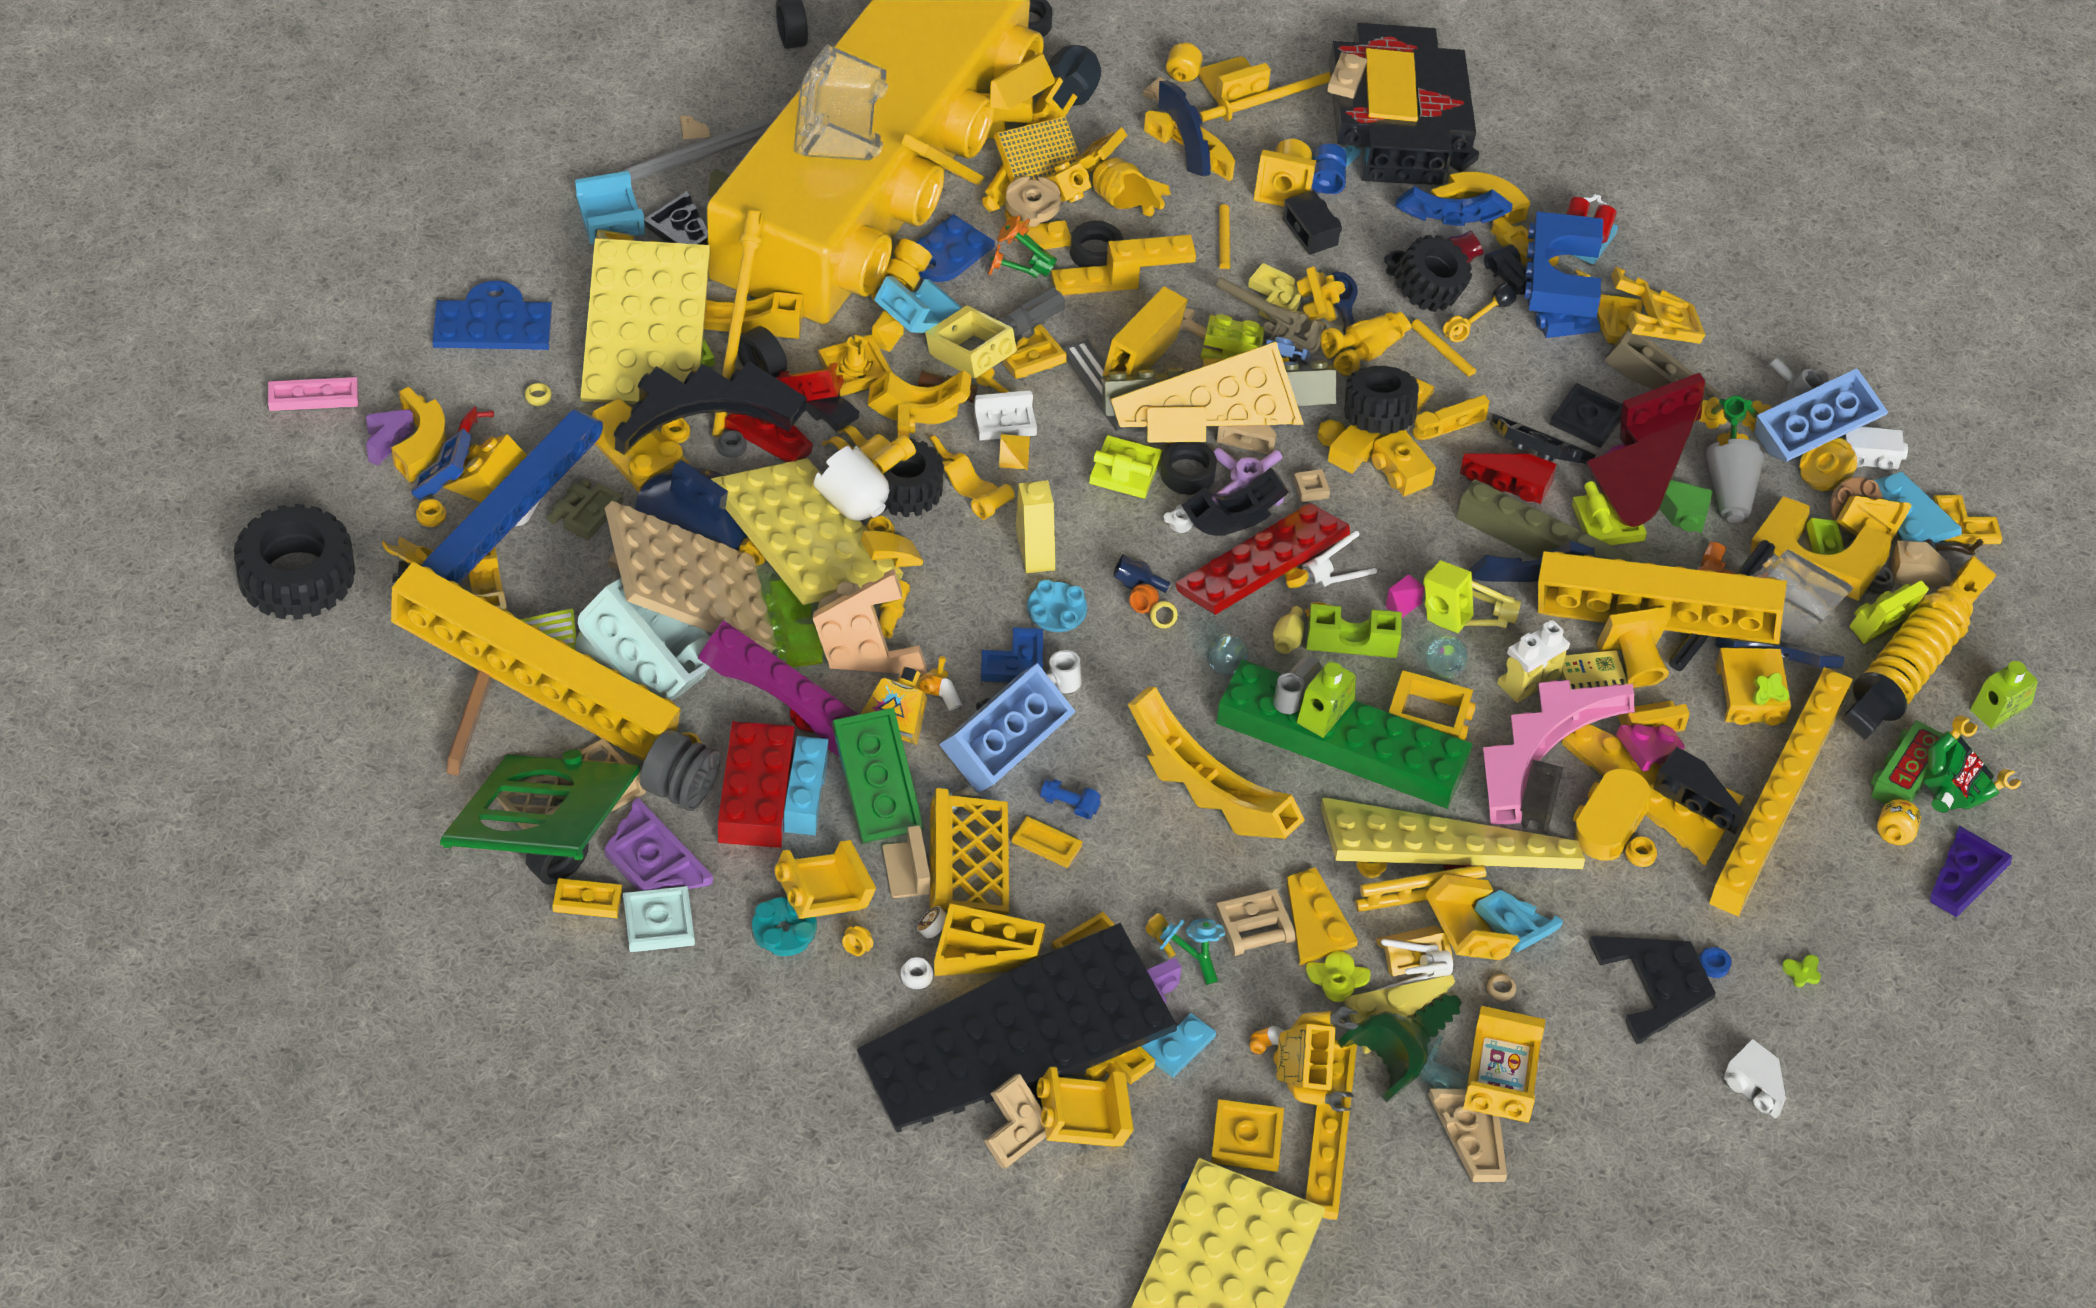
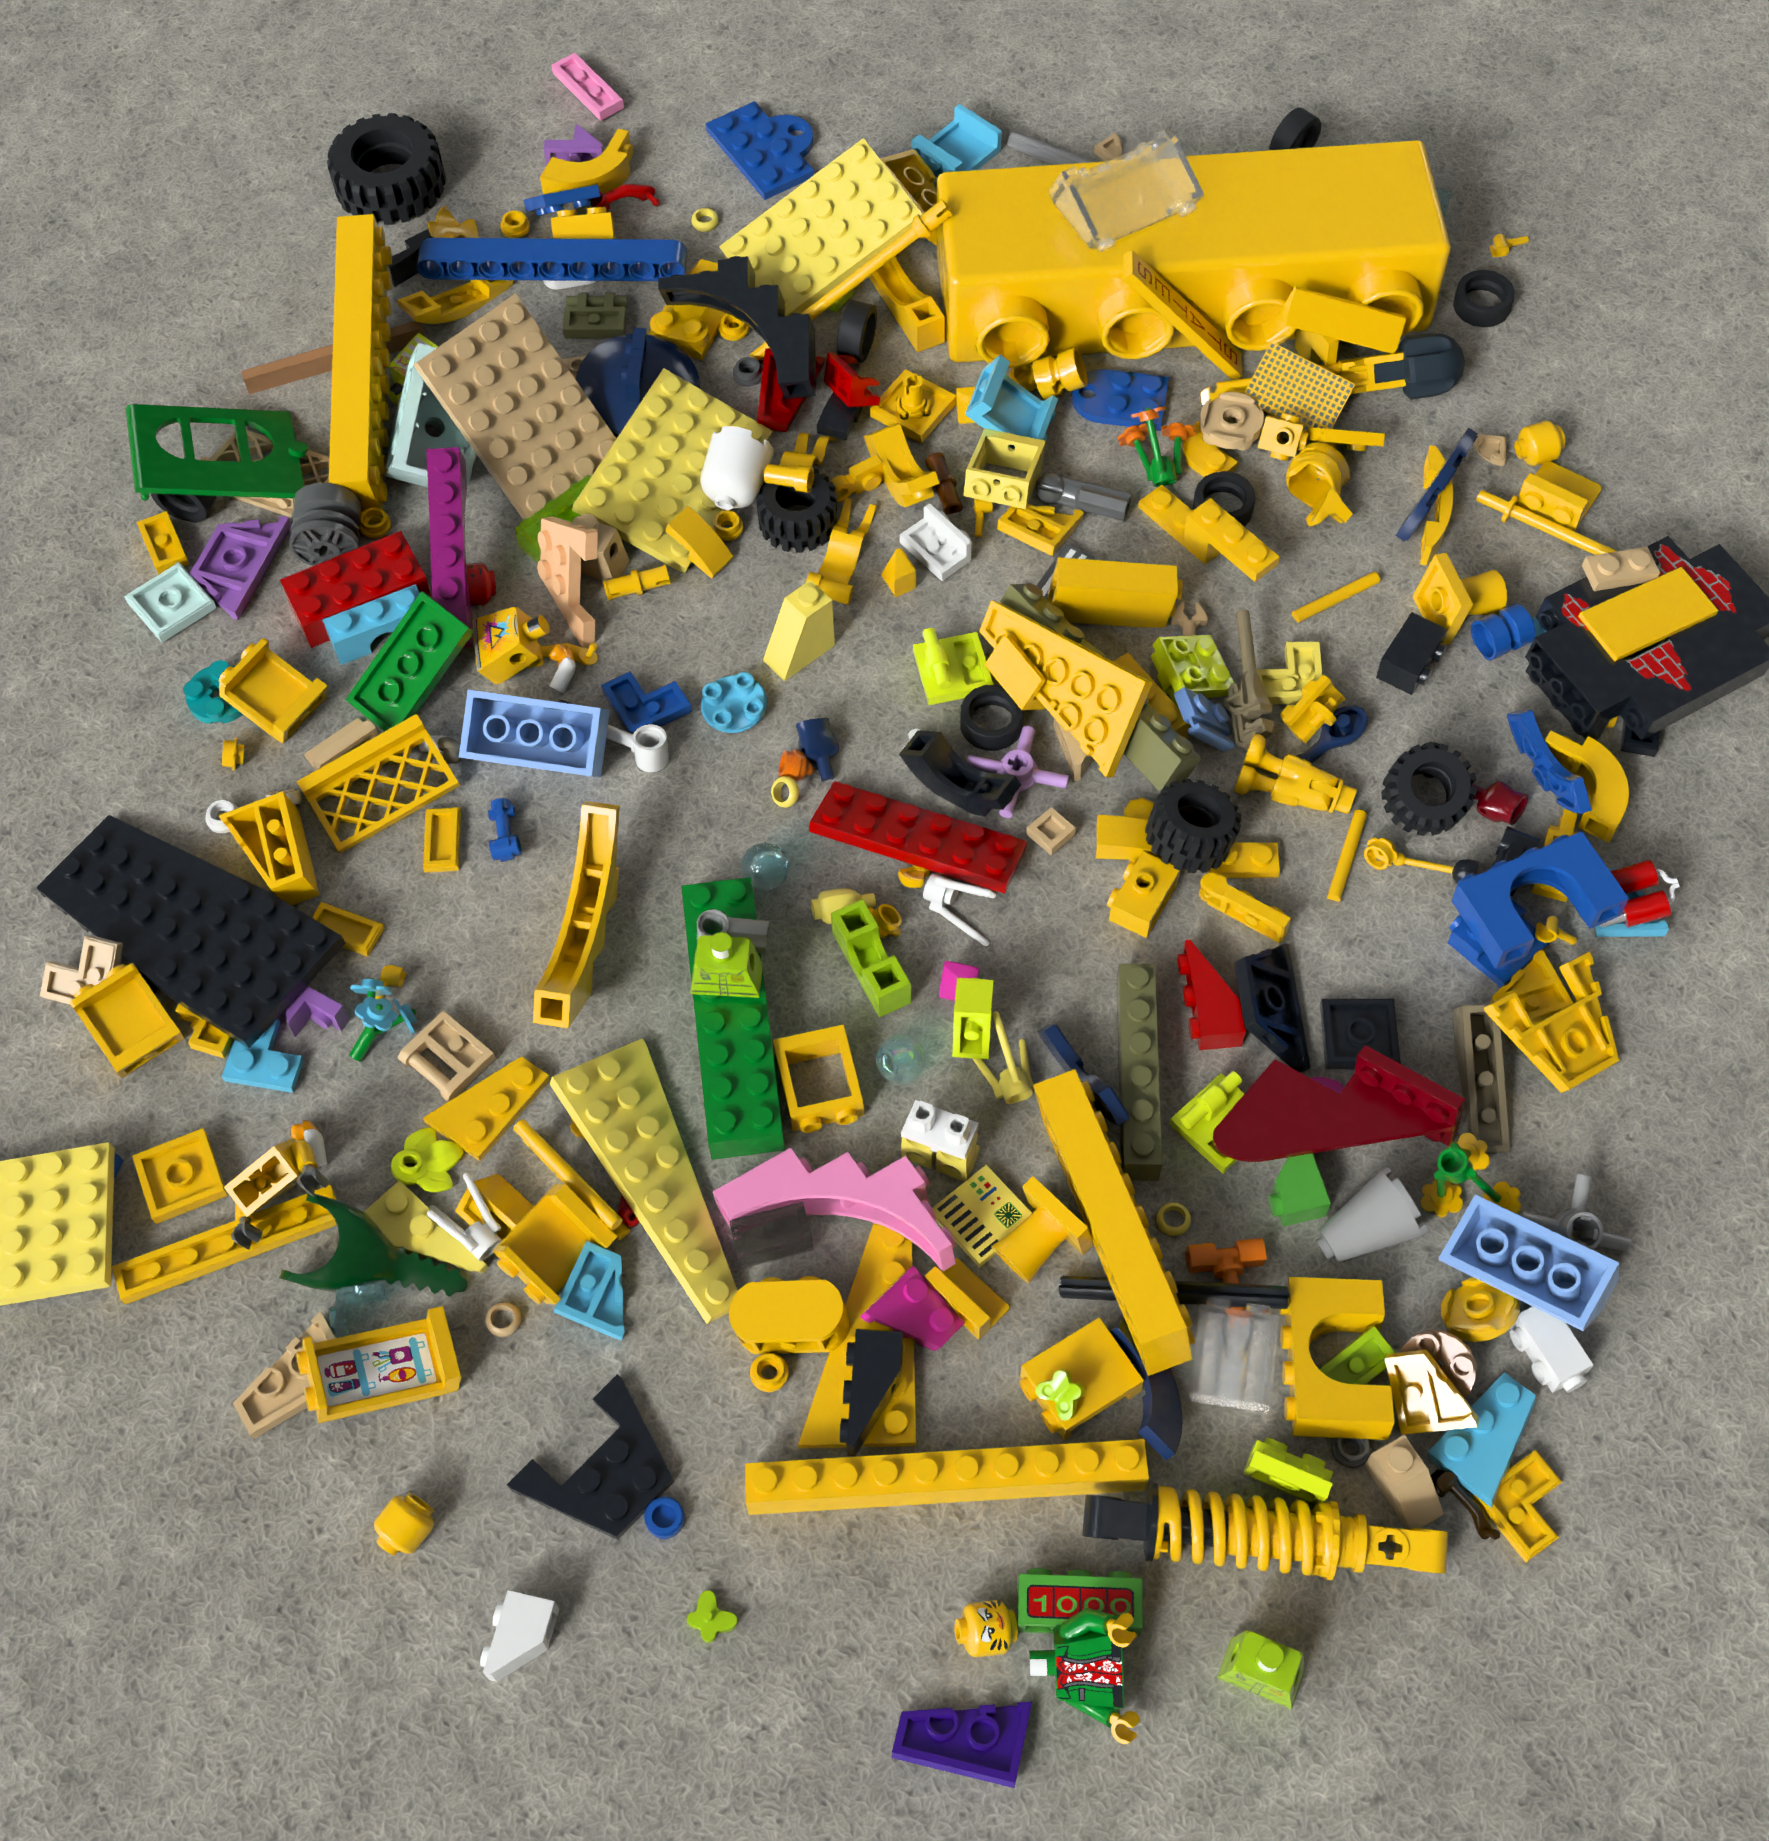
camera: 65 degrees right, 10 degrees up
none -> yellow head [374,1492,434,1556]

